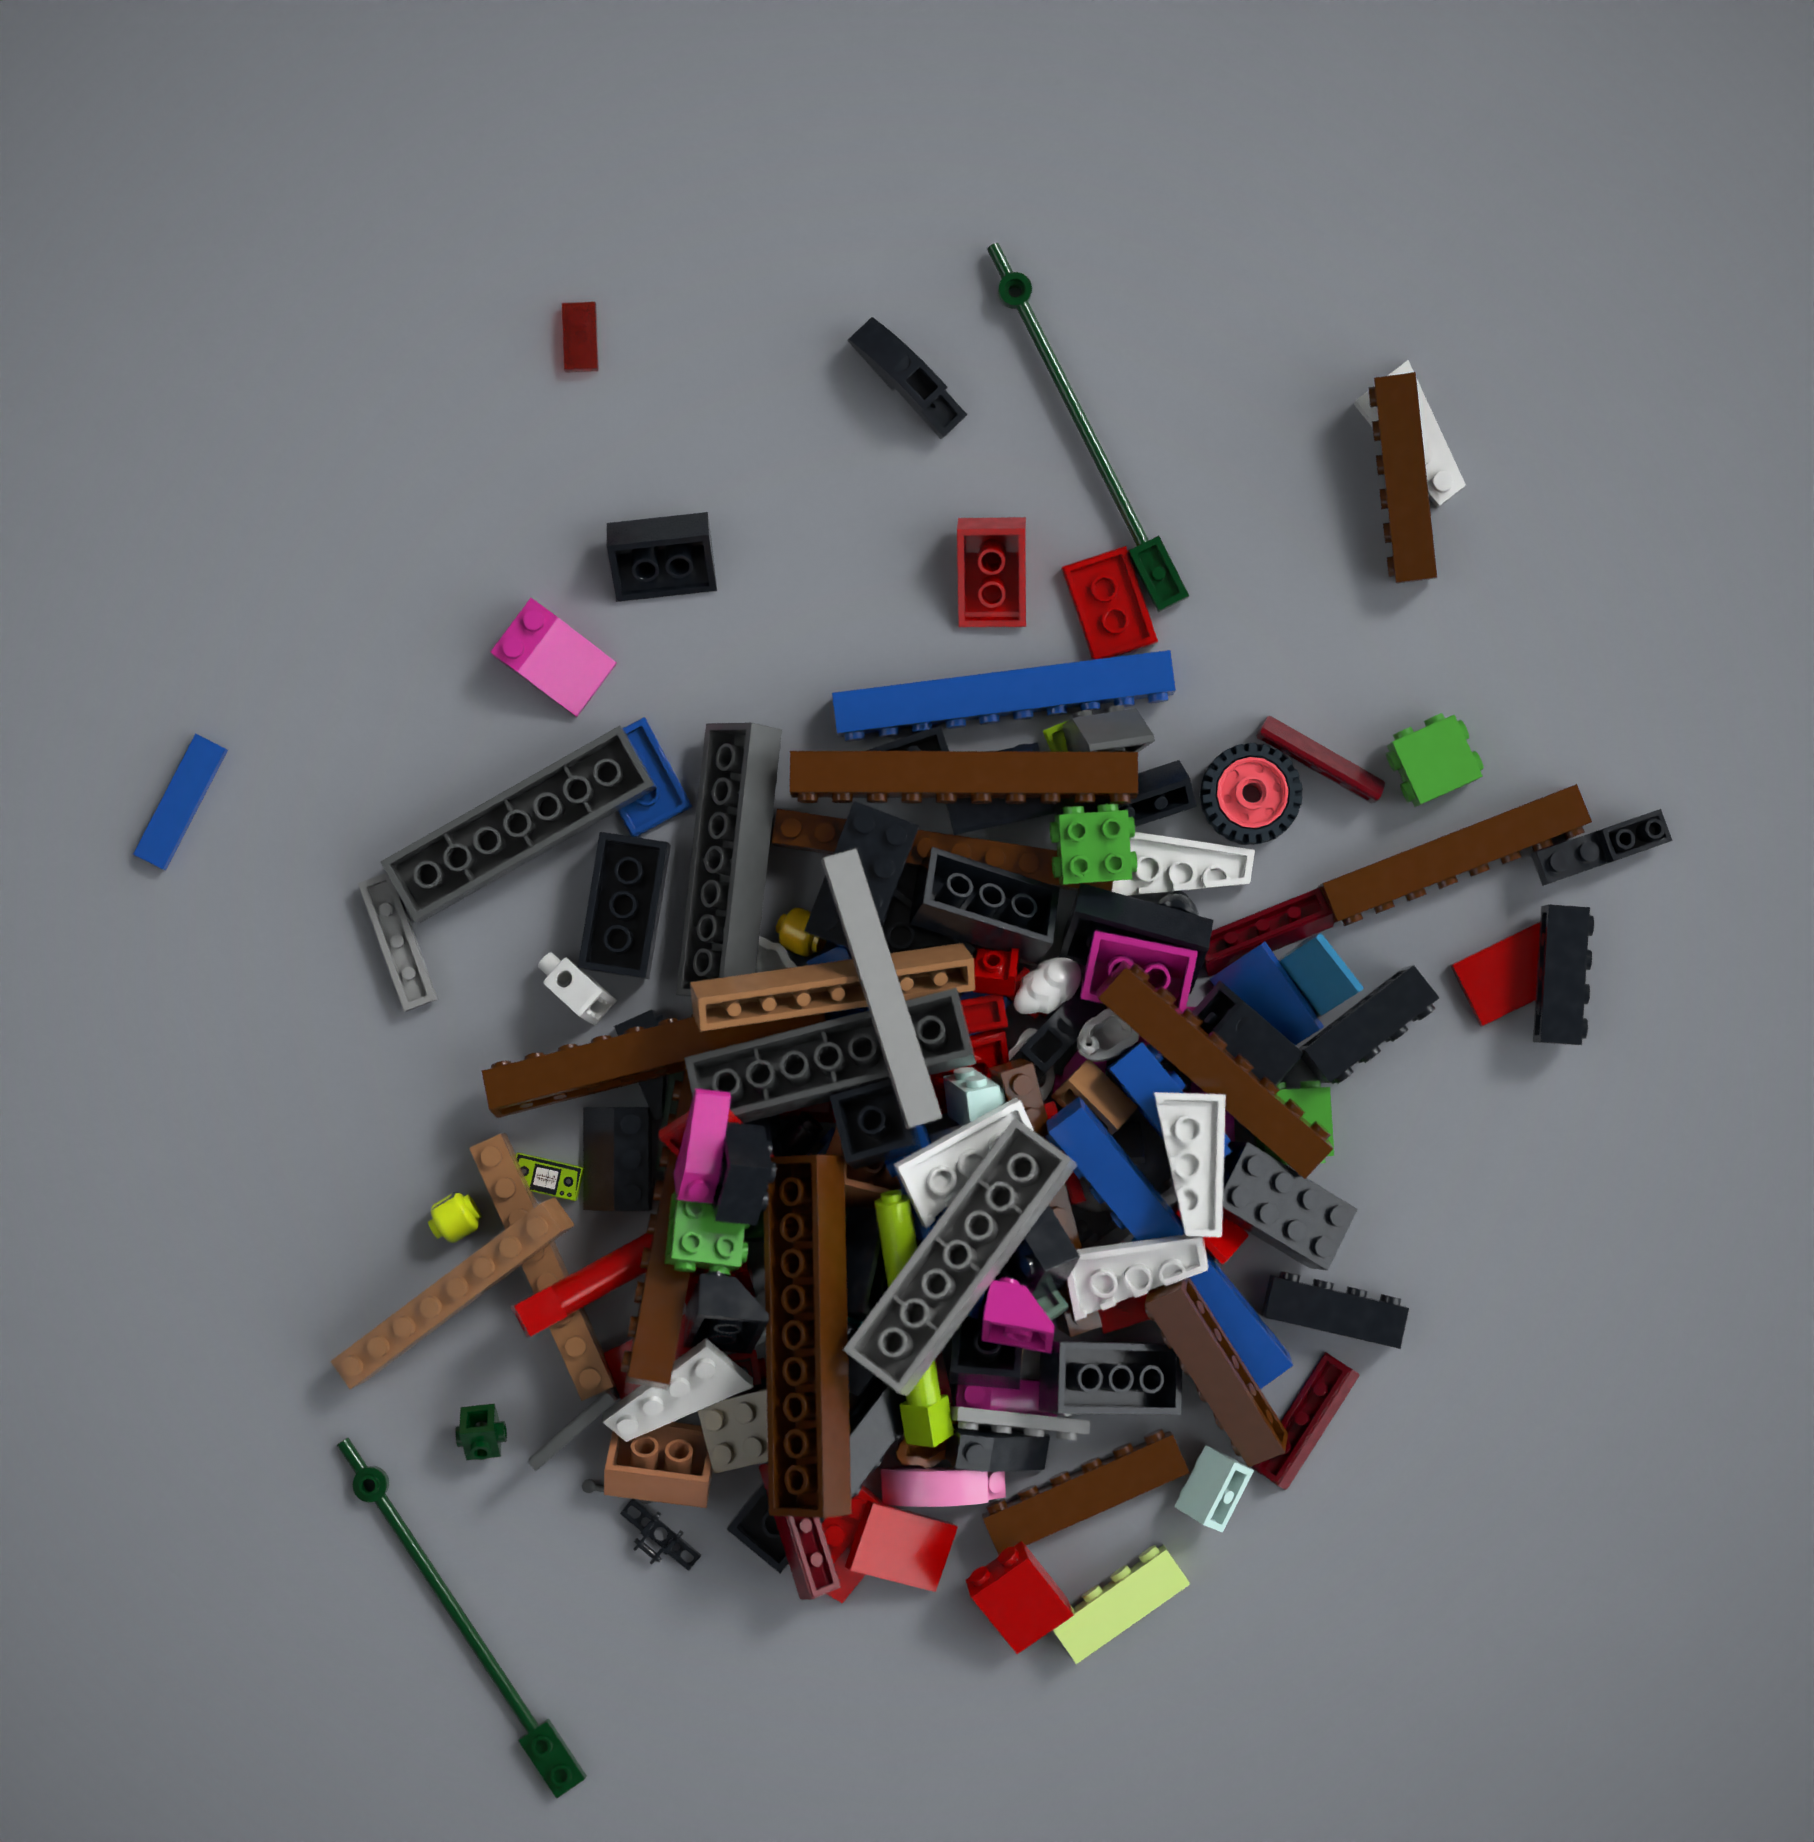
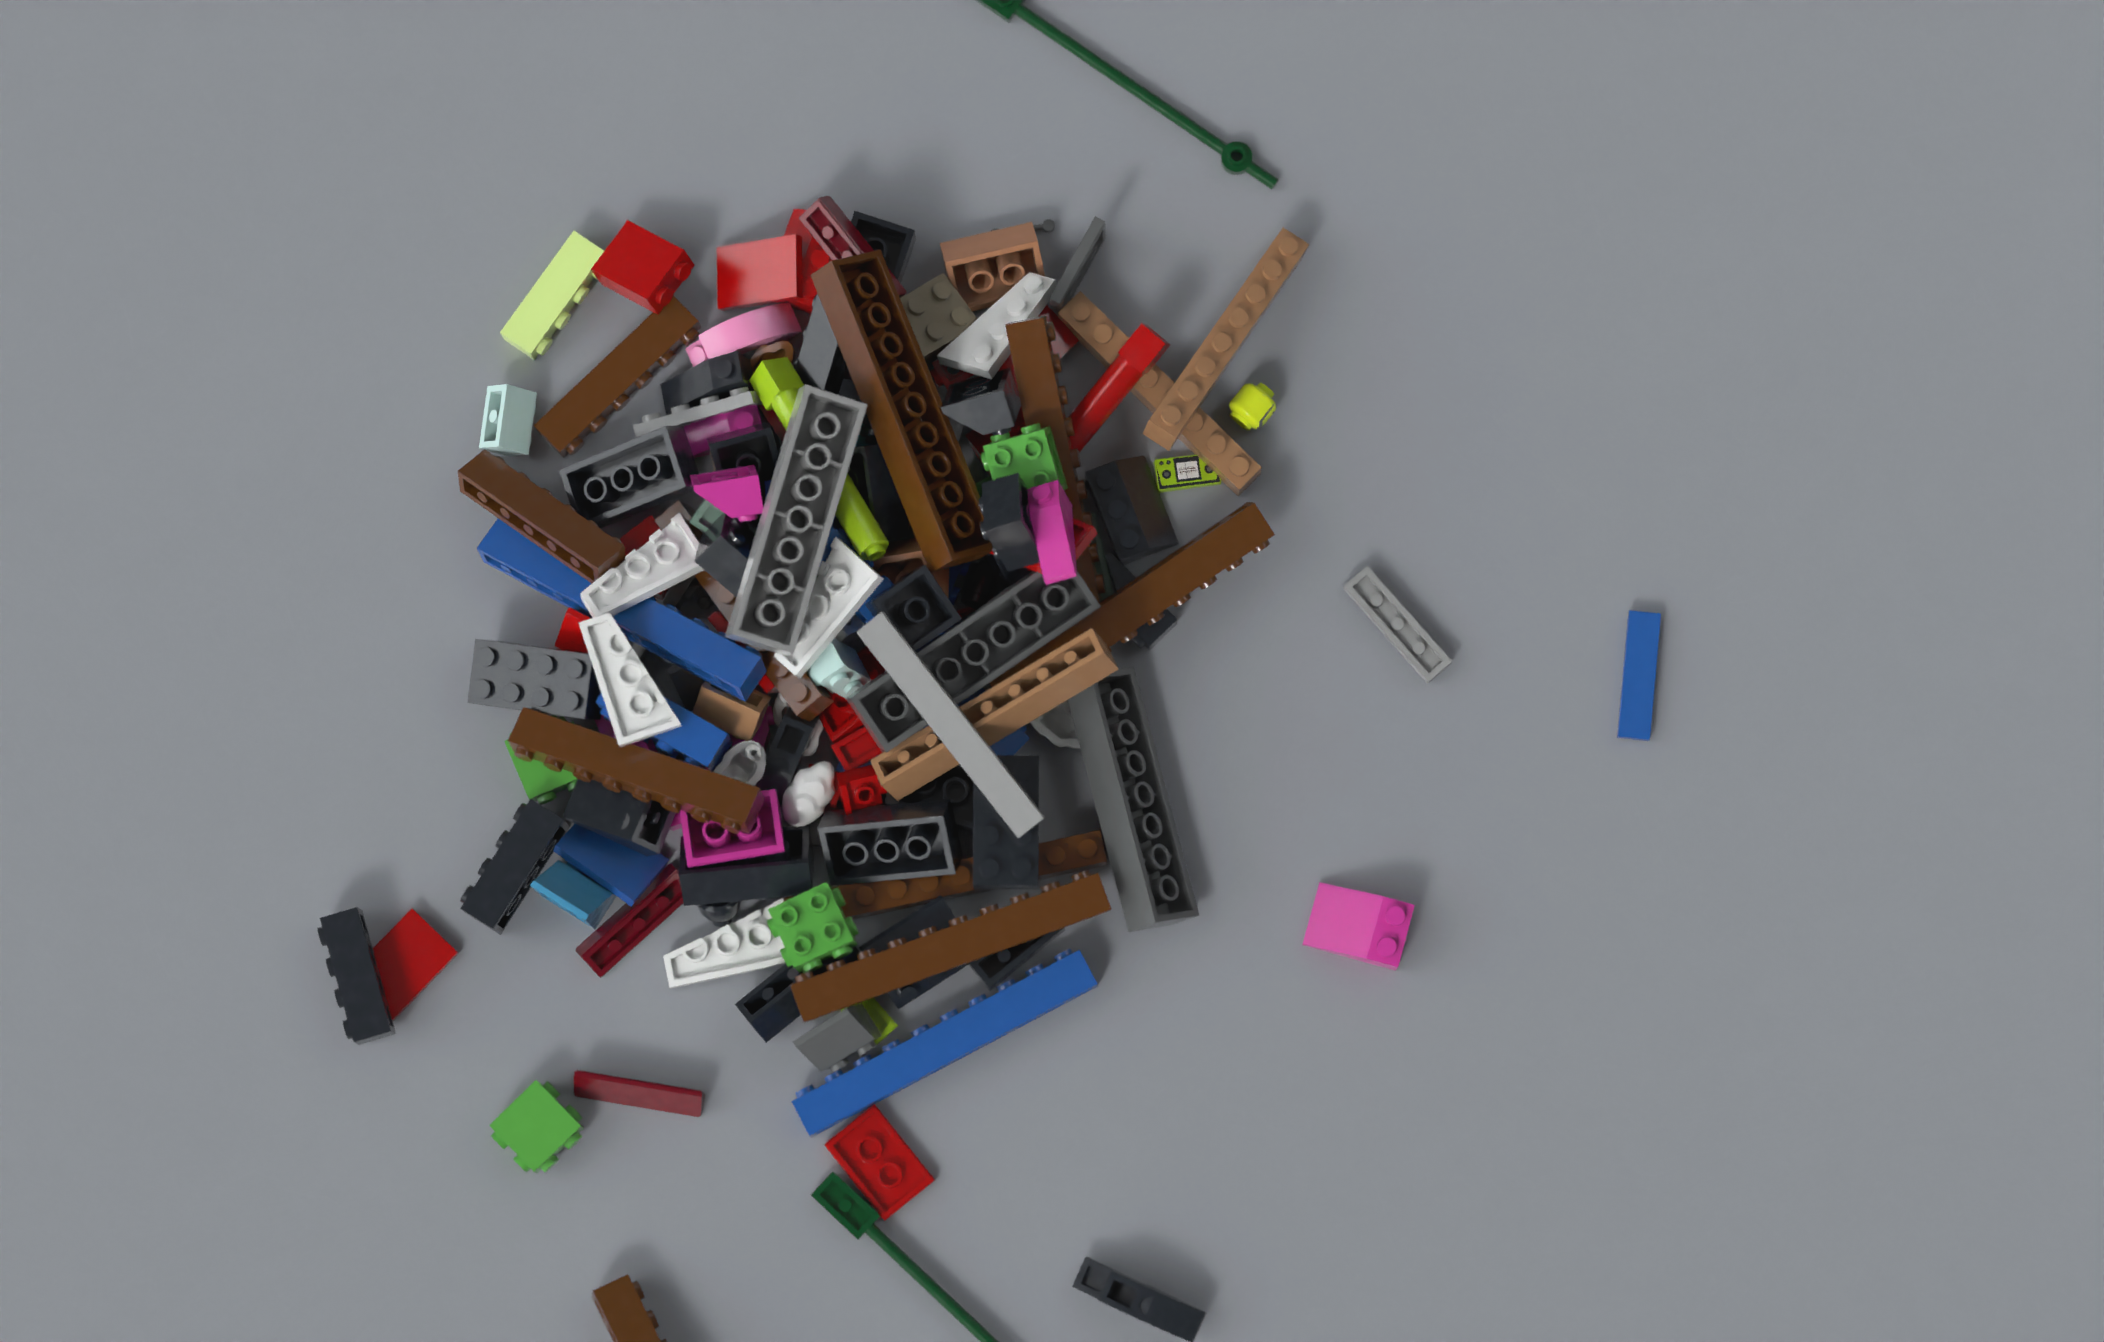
camera: 160 degrees right, 5 degrees down
dark grey brick [380,726,657,923] -> none
dark green brick [455,1403,507,1460] -> none
white torso [538,952,618,1026] -> none
clear red plate [562,302,599,373] -> none
black brick [578,832,671,980] -> none
black slope [607,512,717,602] -> none
blue tile [618,717,693,837] -> none
black piece [620,1499,701,1571] -> none
yellow head [776,908,827,957] -> none
red slope [957,517,1026,627] -> none
wheel [1200,743,1303,845] -> none
dark red slope [1251,1352,1360,1490] -> none
black brick [1261,1271,1409,1349] -> none
reddish brown brick [1318,784,1592,926] -> none
black slope [1531,809,1672,886] -> none

